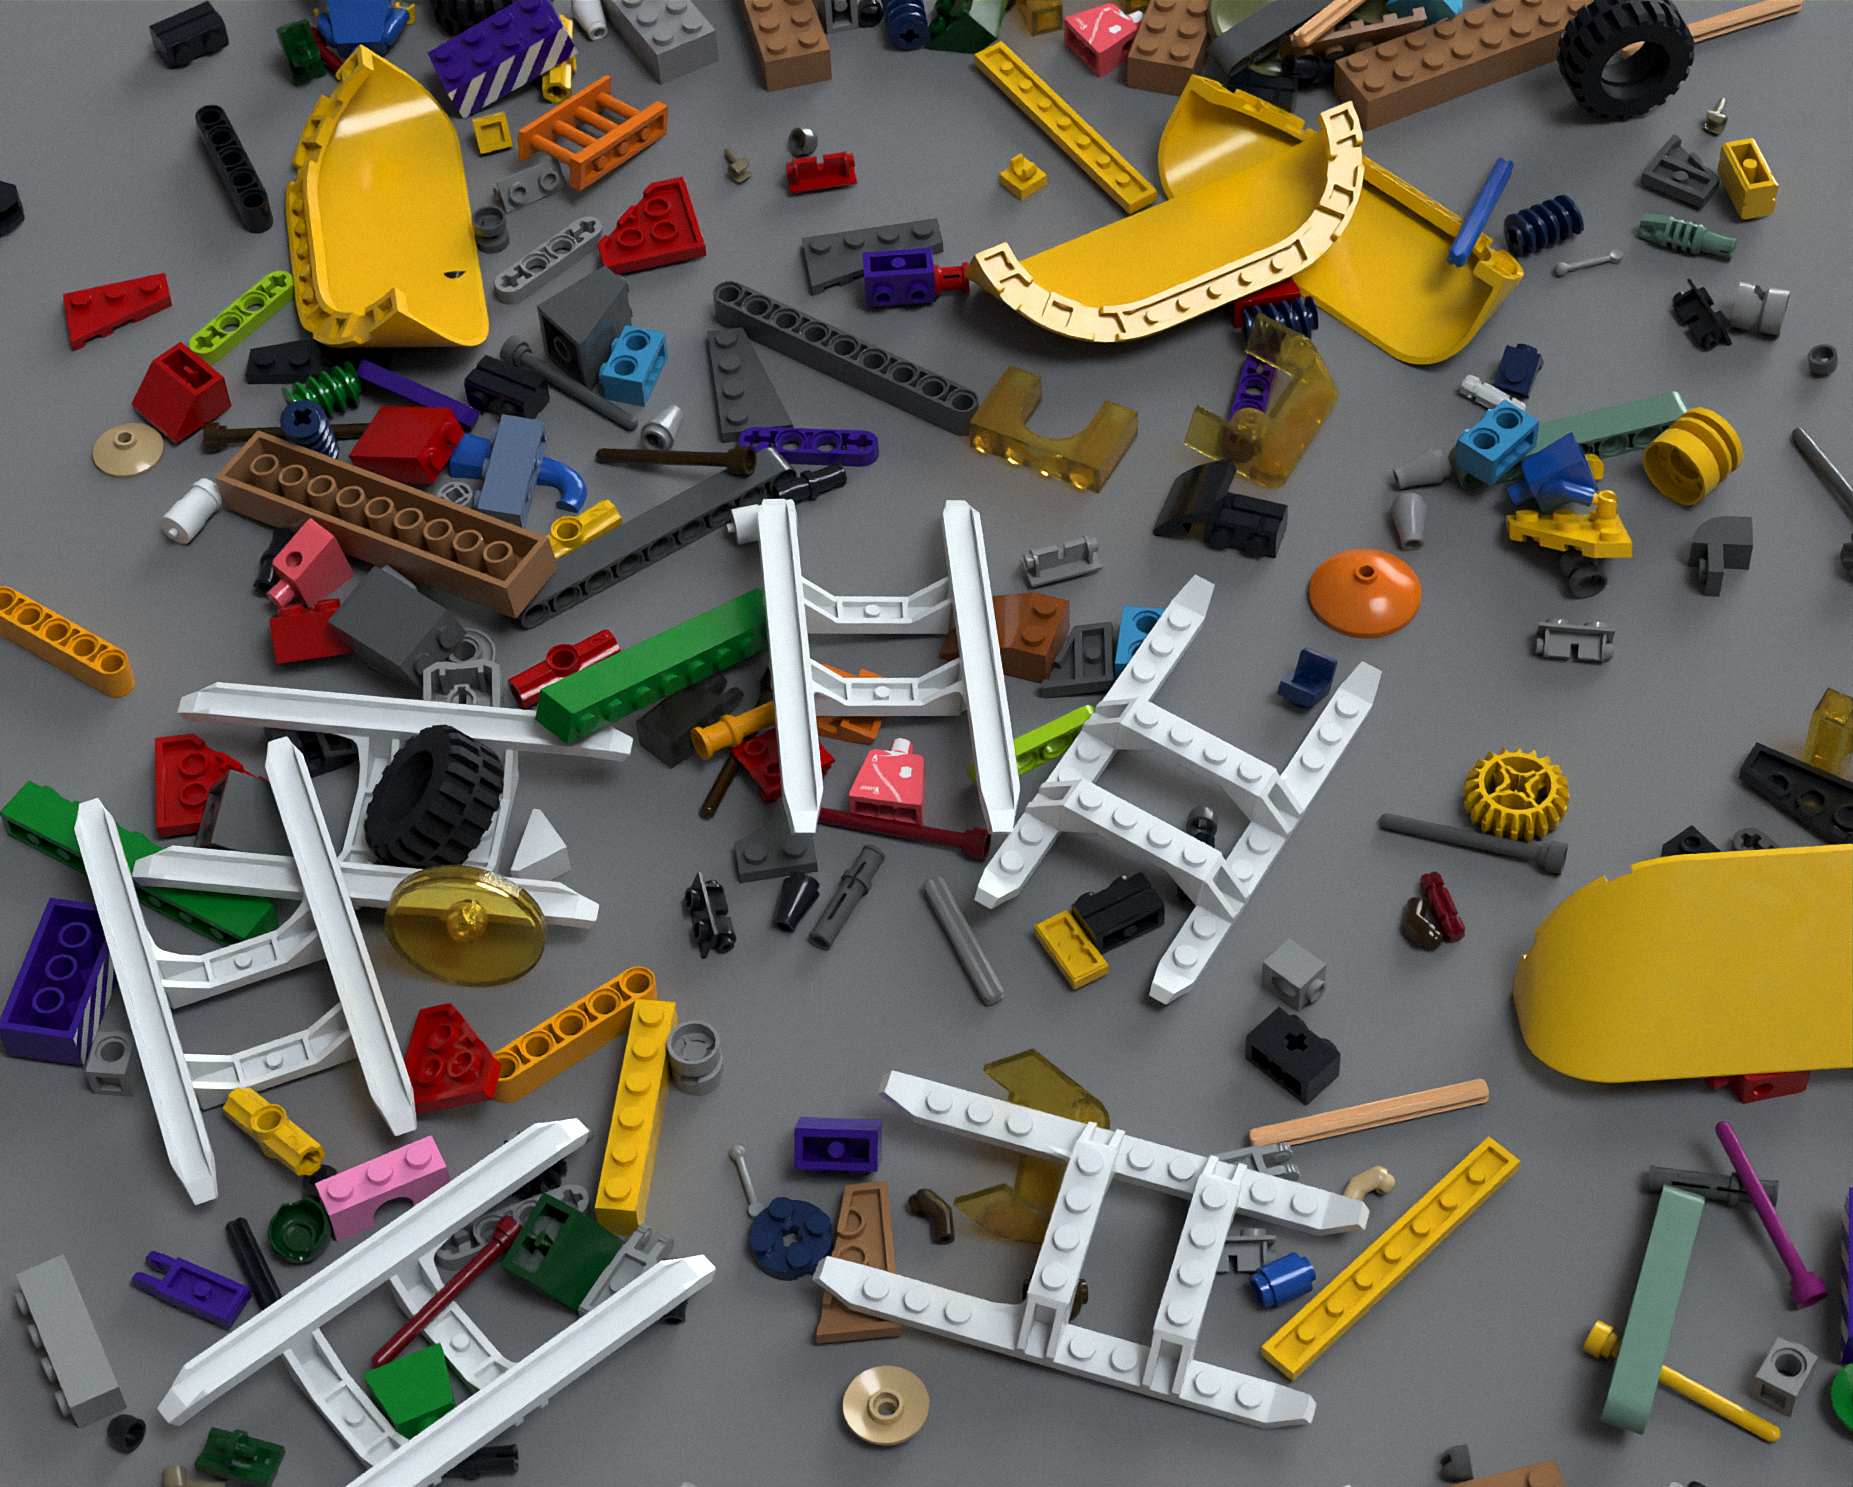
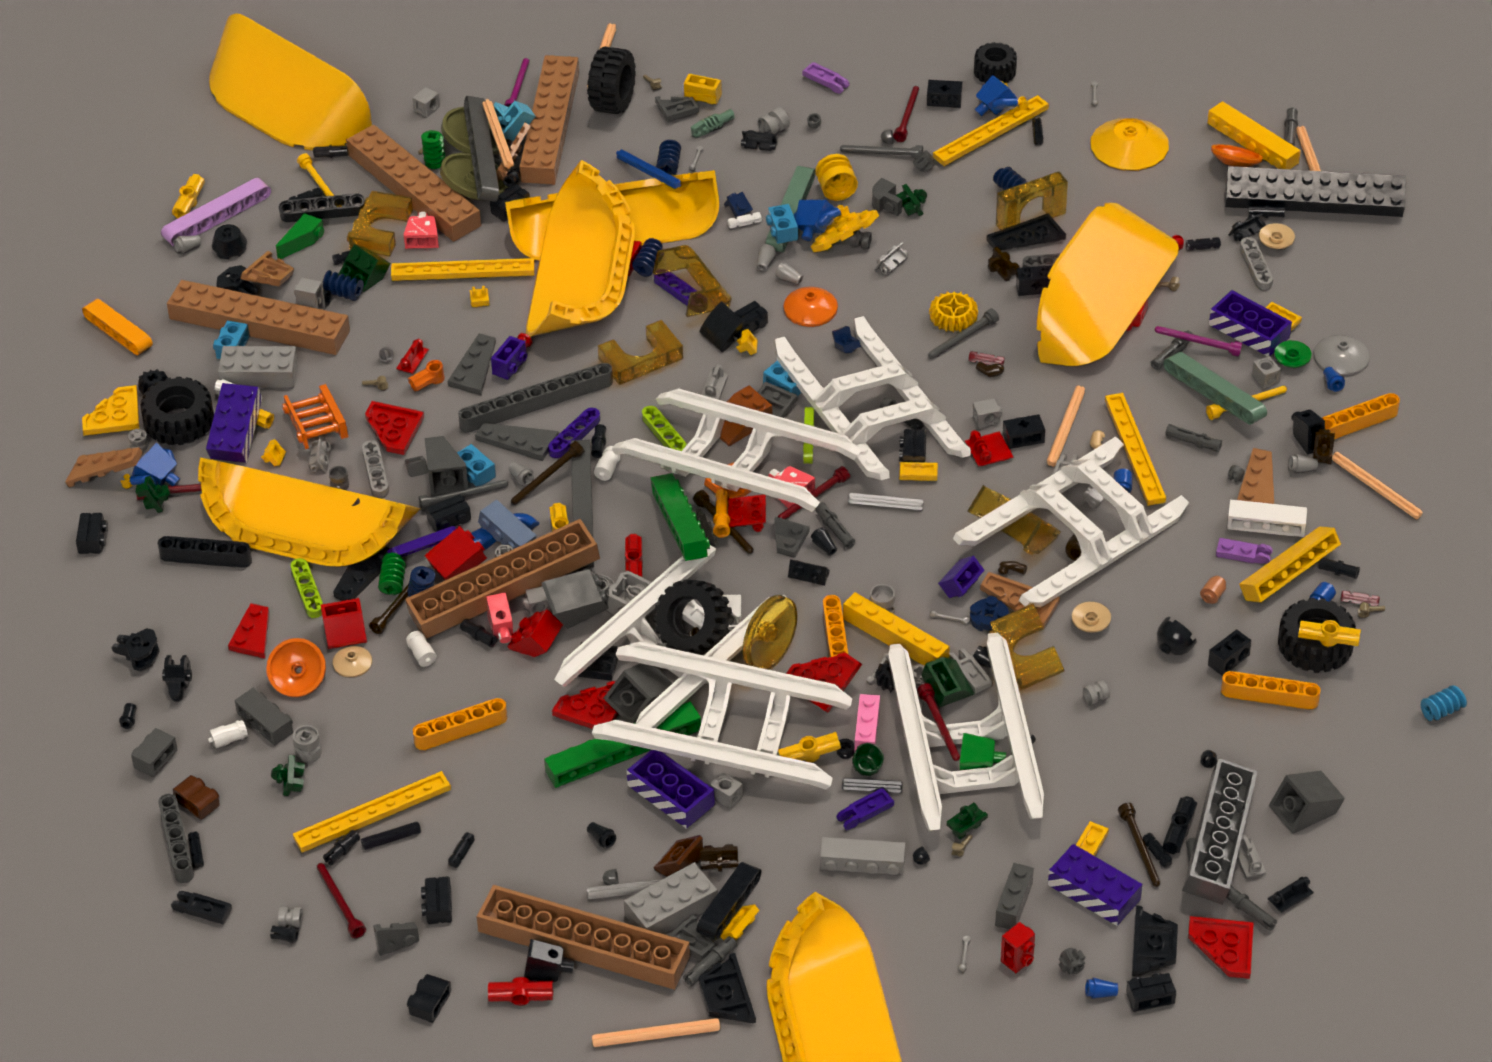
camera: 60 degrees left, 5 degrees down
none -> orange dish [266,638,326,697]
none -> orange piece [408,360,445,392]
none -> lime beam [642,406,687,451]
none -> yellow tile [736,329,758,355]
none -> dark green hips [896,184,927,216]
none -> red hinge [965,430,1013,467]
none -> dark brown hips [988,247,1020,281]
none -> clear yellow arch [989,604,1065,690]
none -> dark grey pin [1165,424,1222,452]

